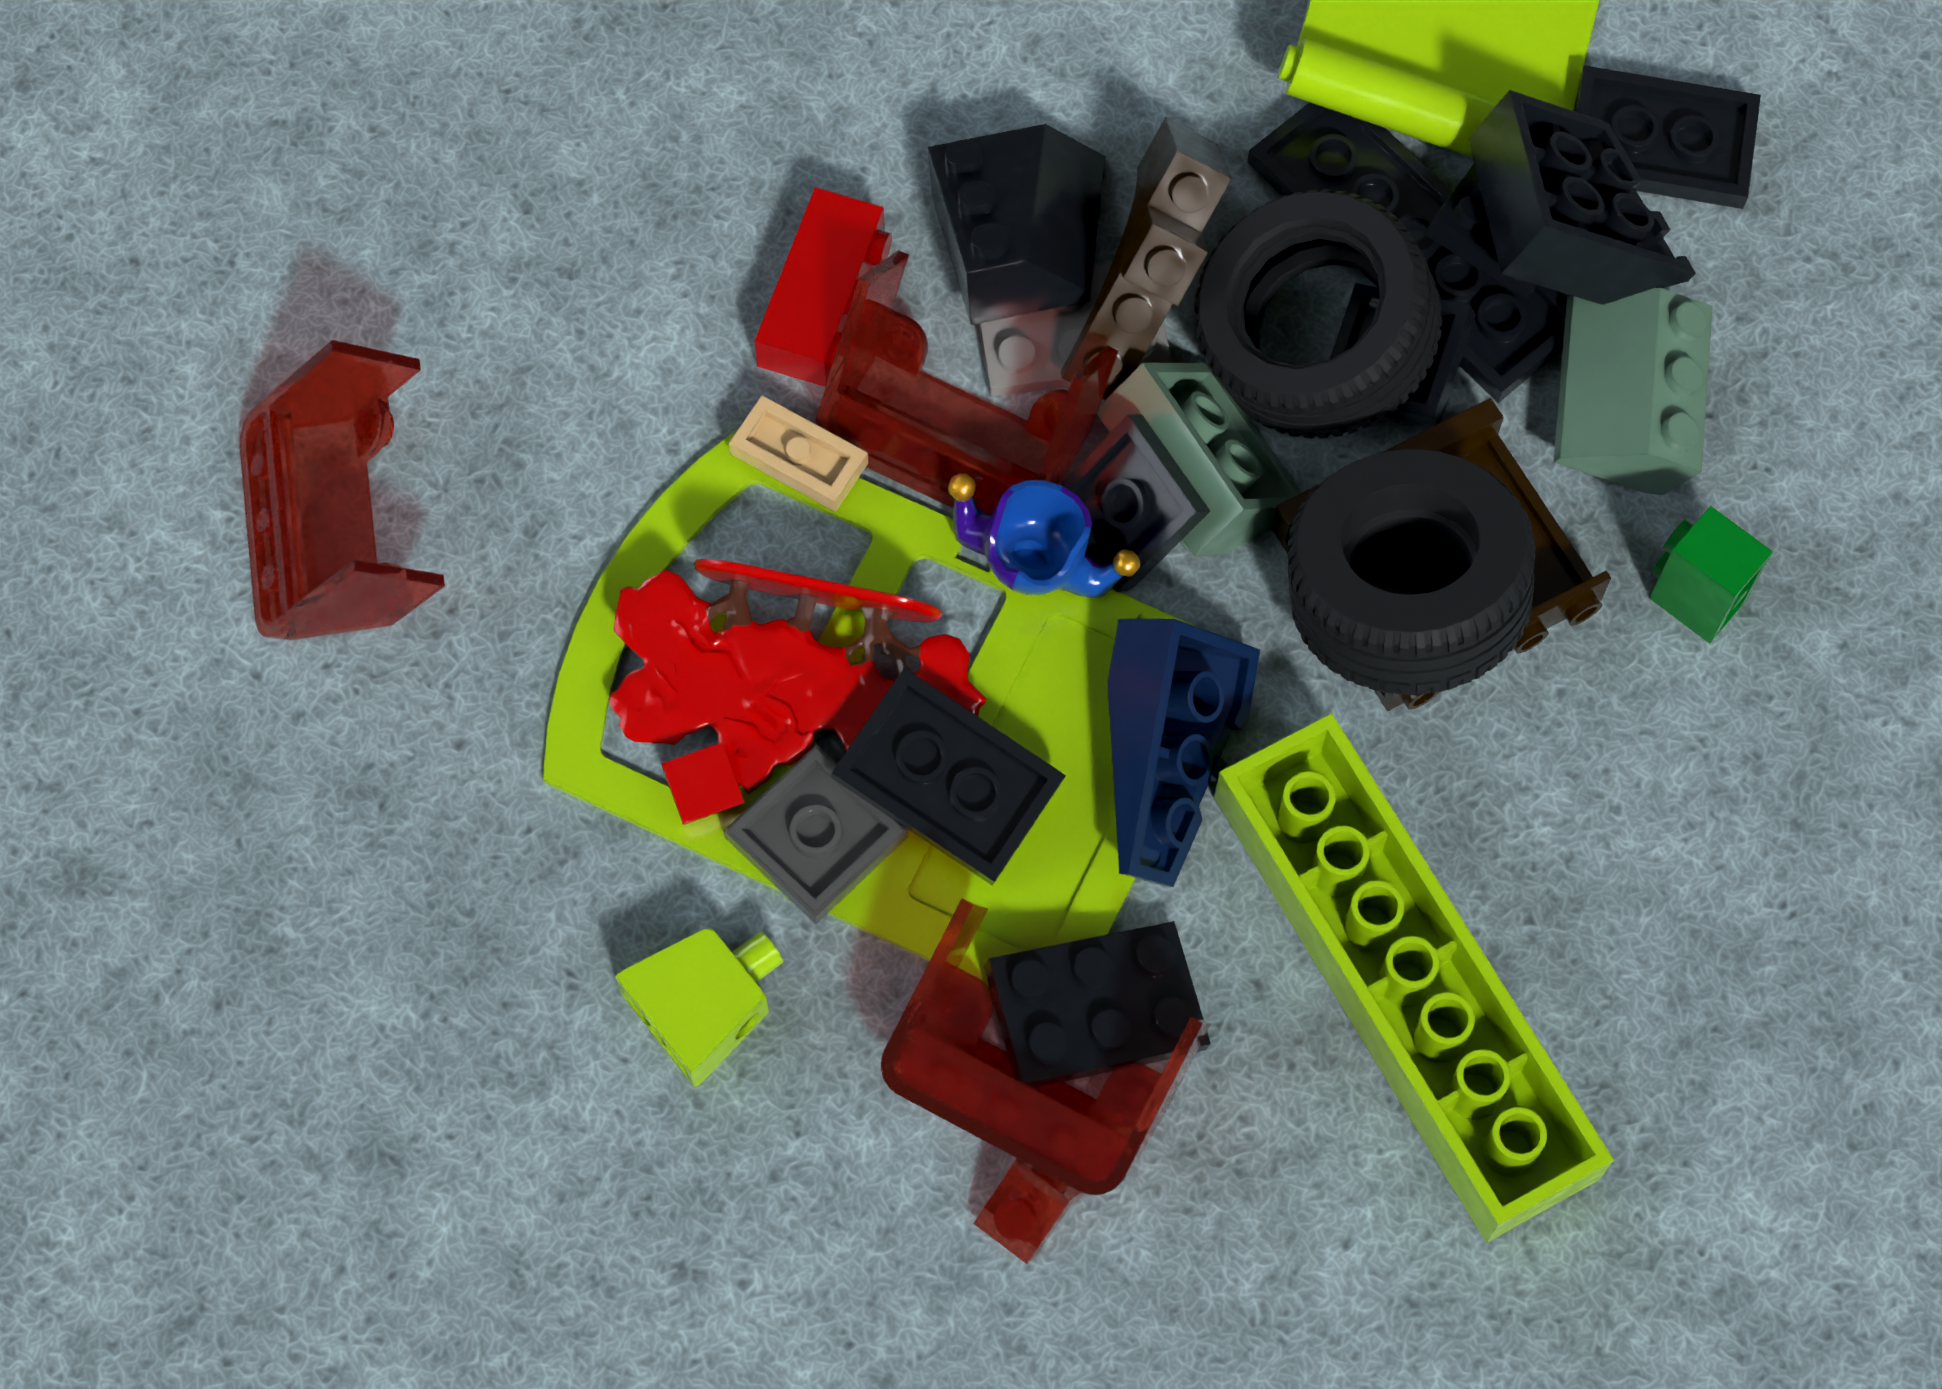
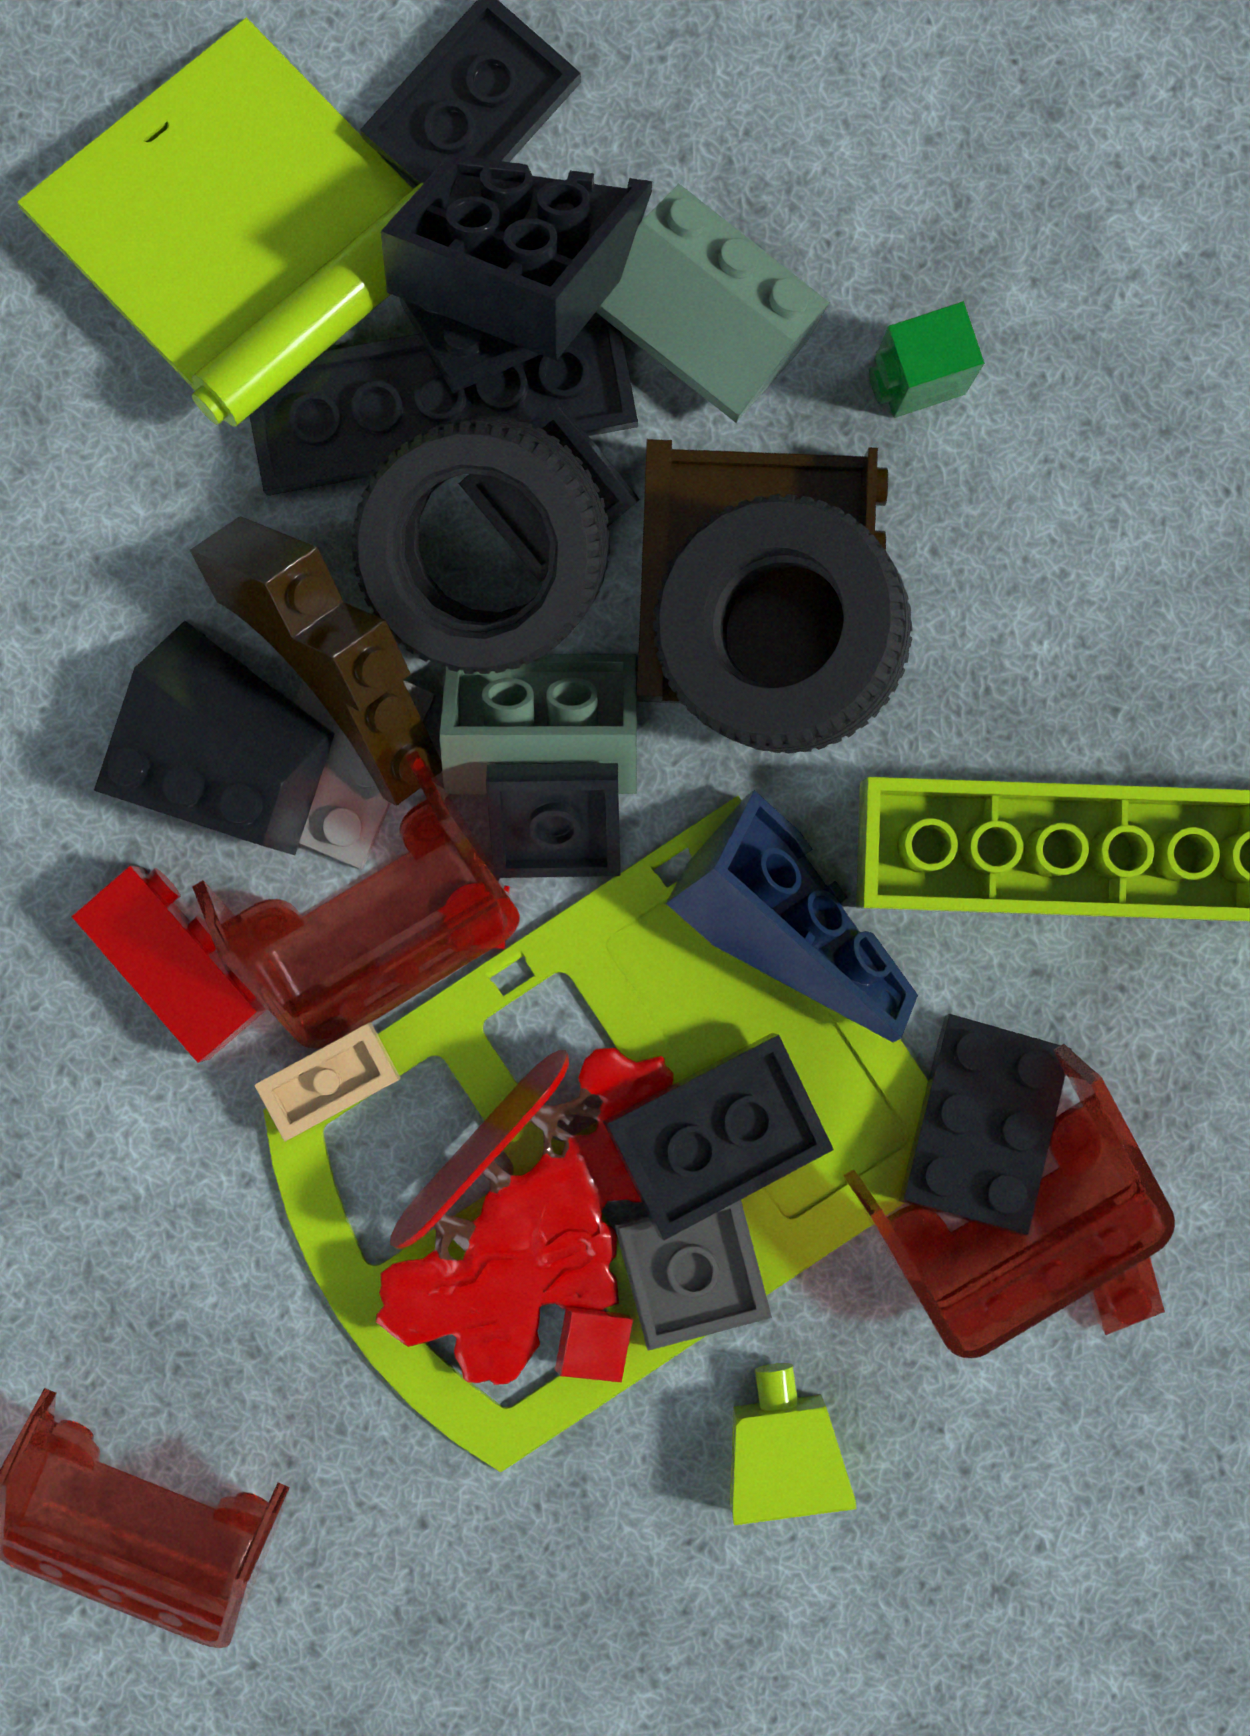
camera: 55 degrees left, 20 degrees up
blue piece [948,473,1140,598] -> none

